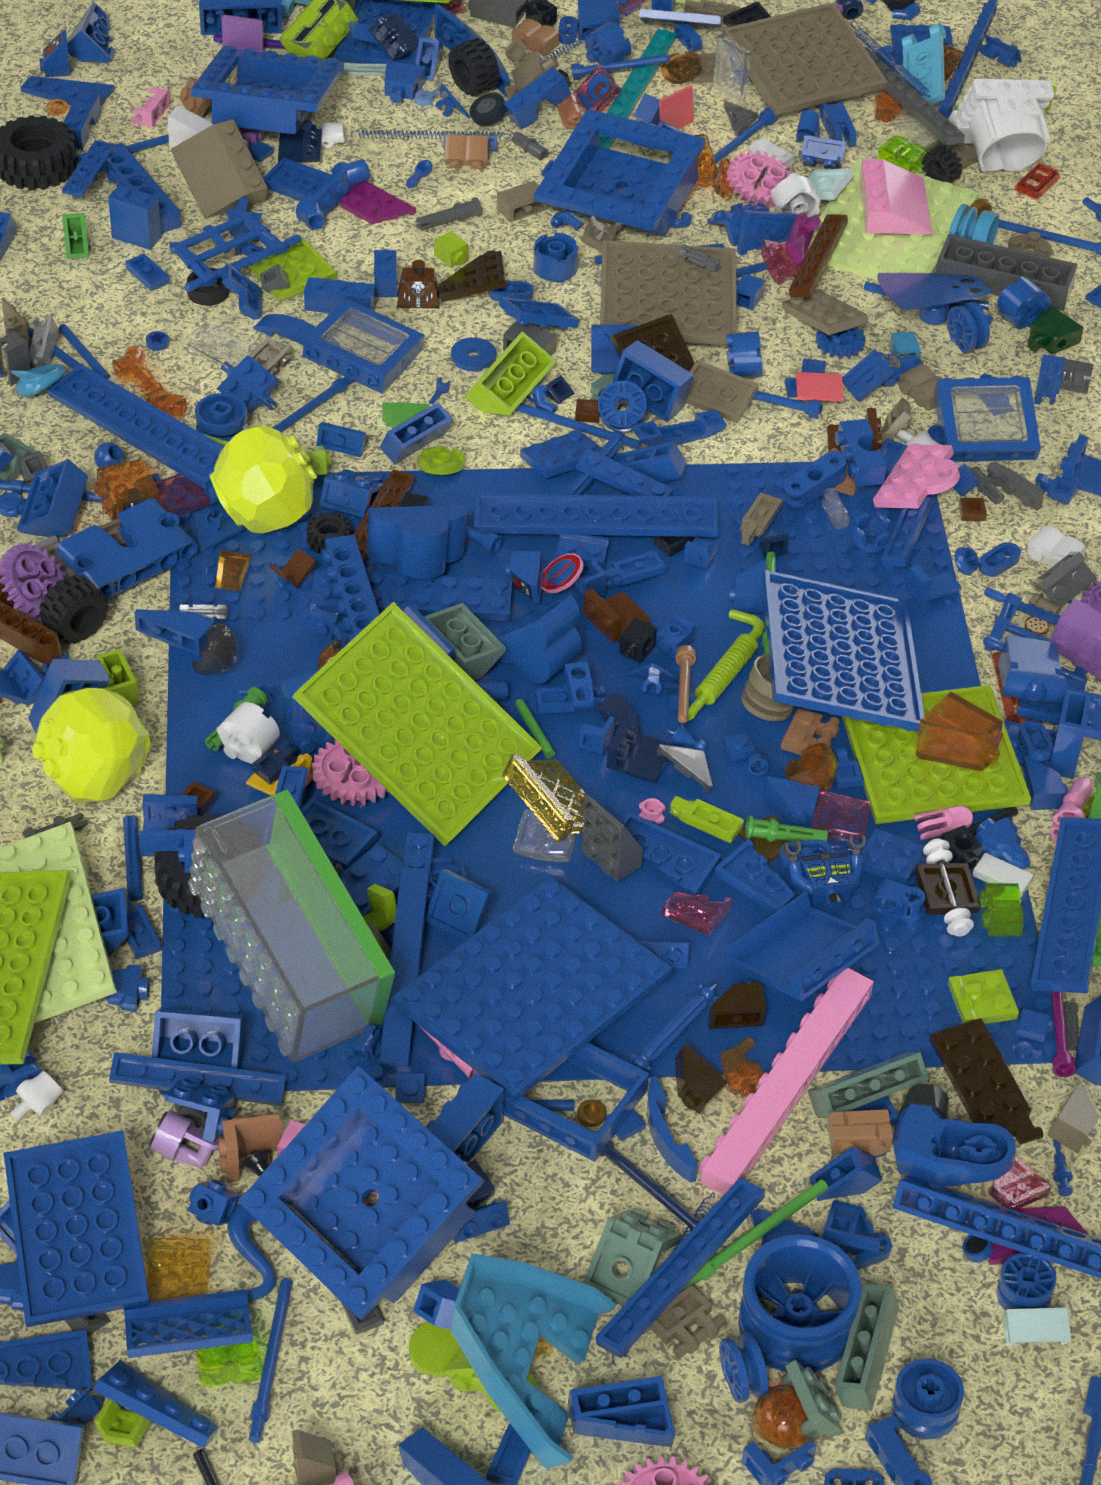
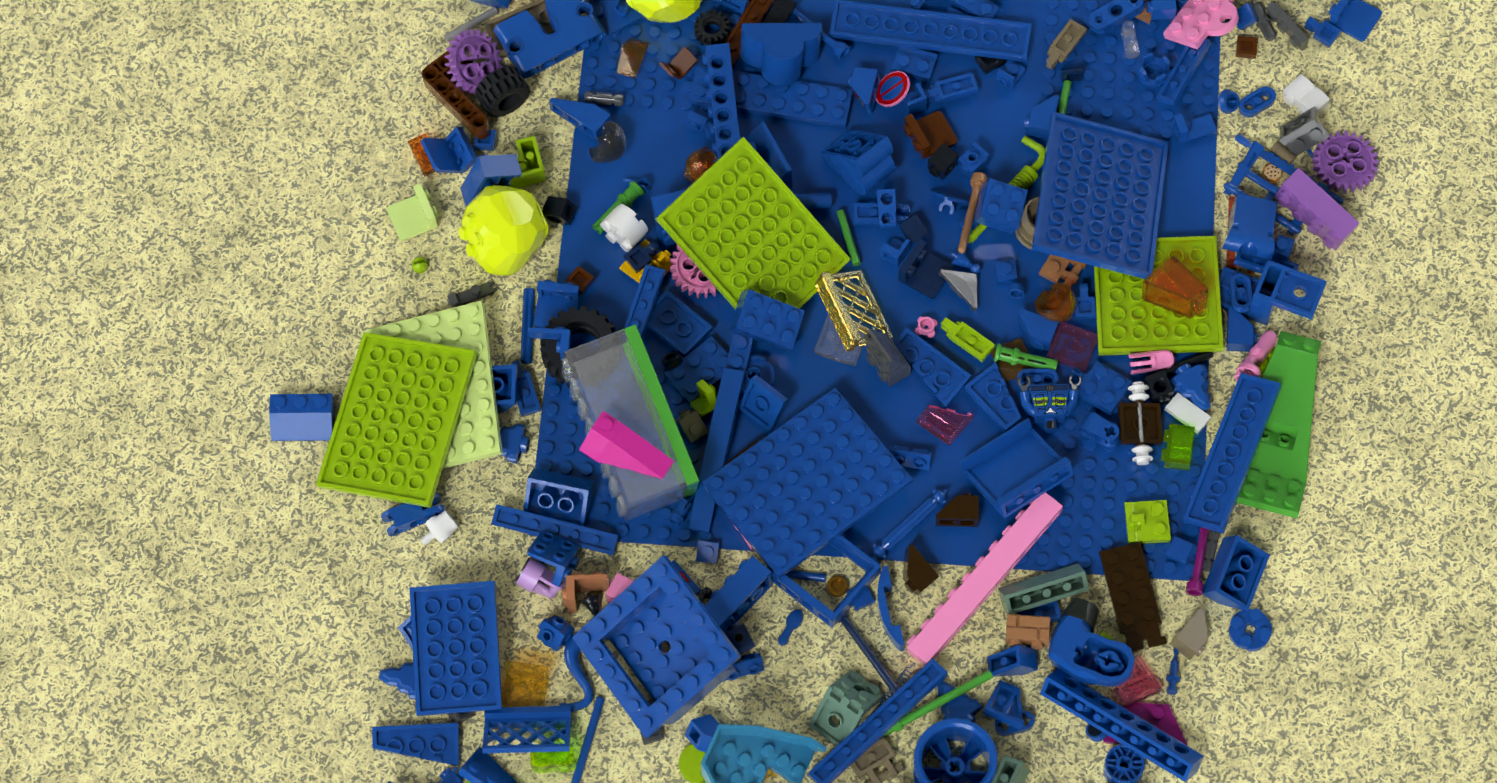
camera: 15 degrees right, 20 degrees up
sand green slope [424,603,506,681] -> none
clear orange piece [720,1036,763,1098] -> none
none -> black brick [542,196,577,225]
none -> dark pink wedge [579,411,674,479]
none -> blue brick [729,289,805,352]
none -> blue piece [778,609,803,646]
none -> blue brick [973,178,1028,234]

